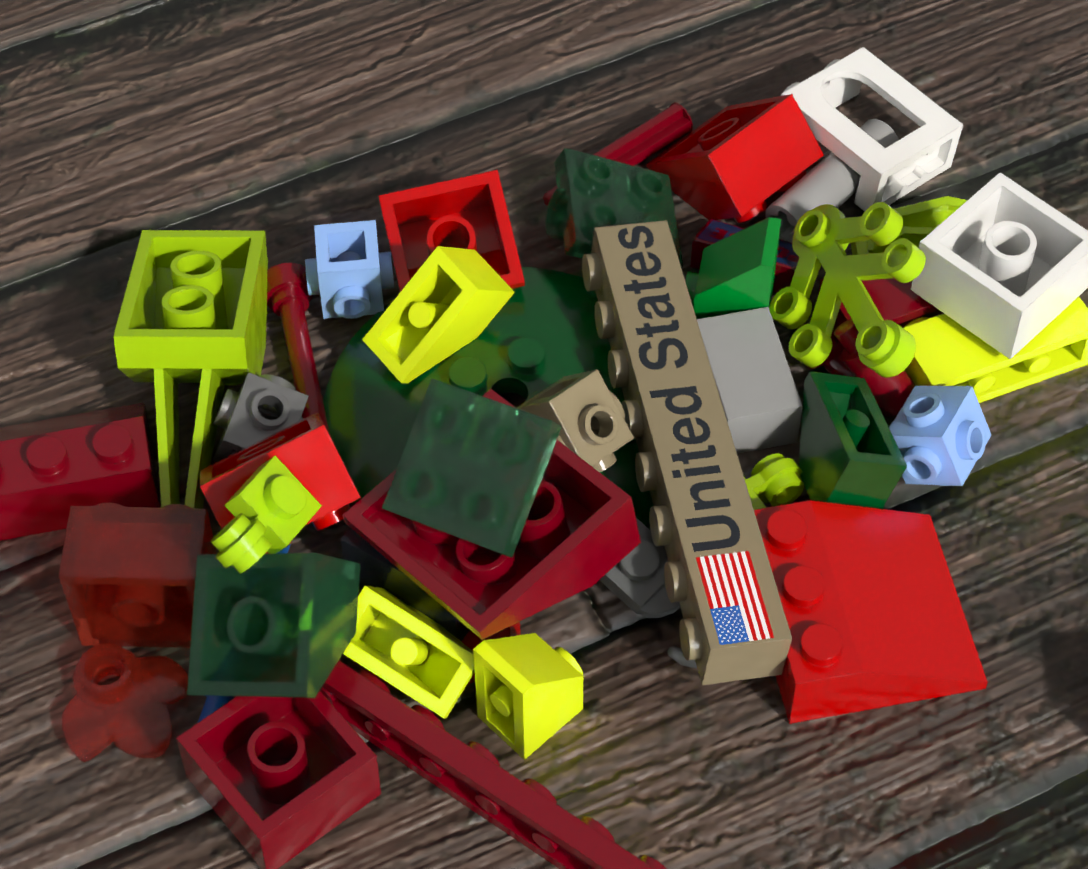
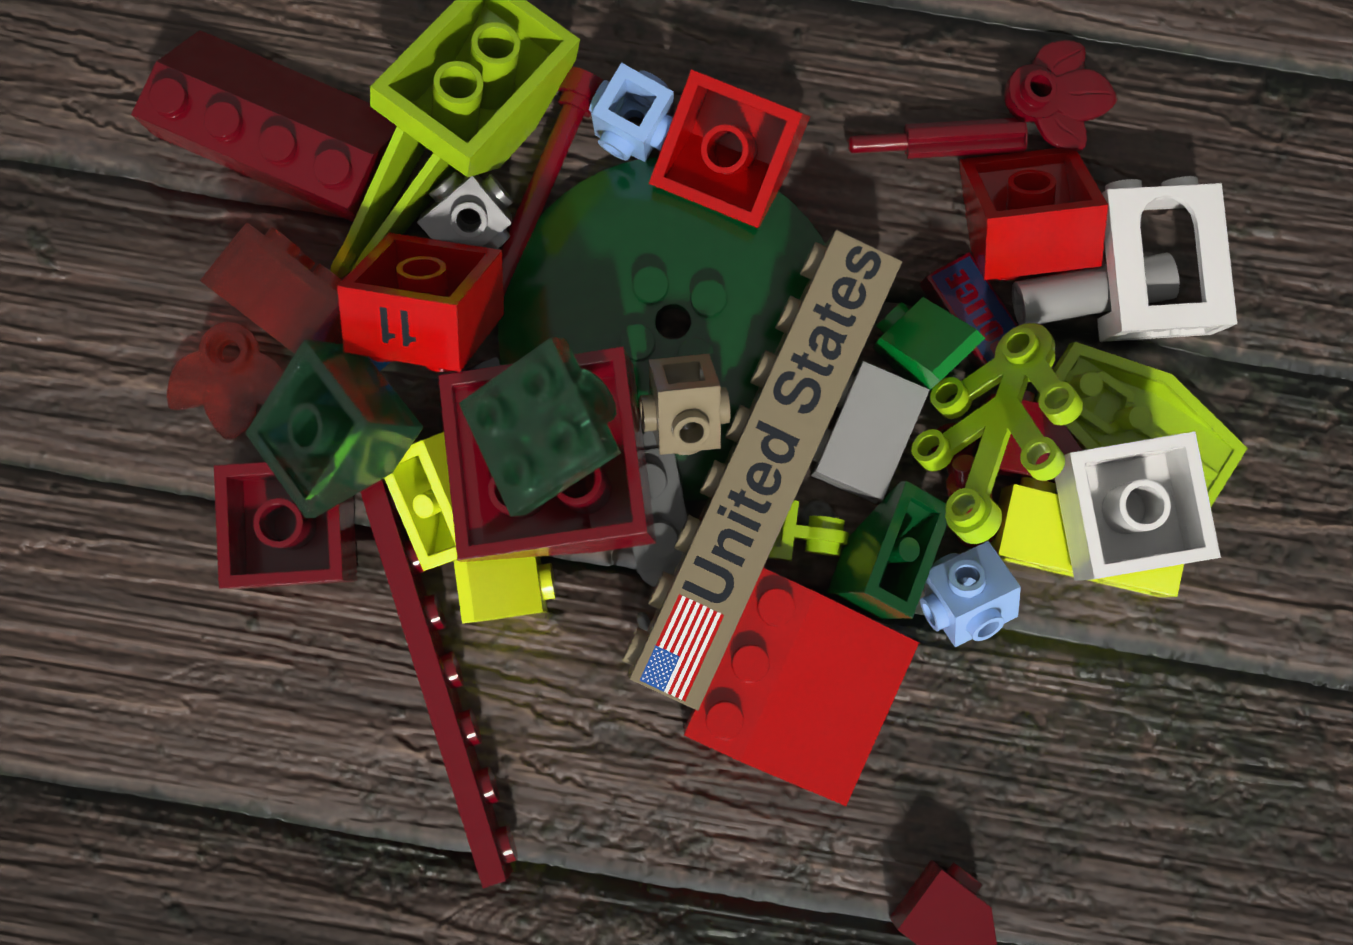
camera: 35 degrees right, 30 degrees up
lime plate [211,456,322,574] -> none
neon yellow slope [362,246,515,383] -> none
clear green plate [545,148,683,269] -> none
none -> dark red plate [1005,40,1117,151]

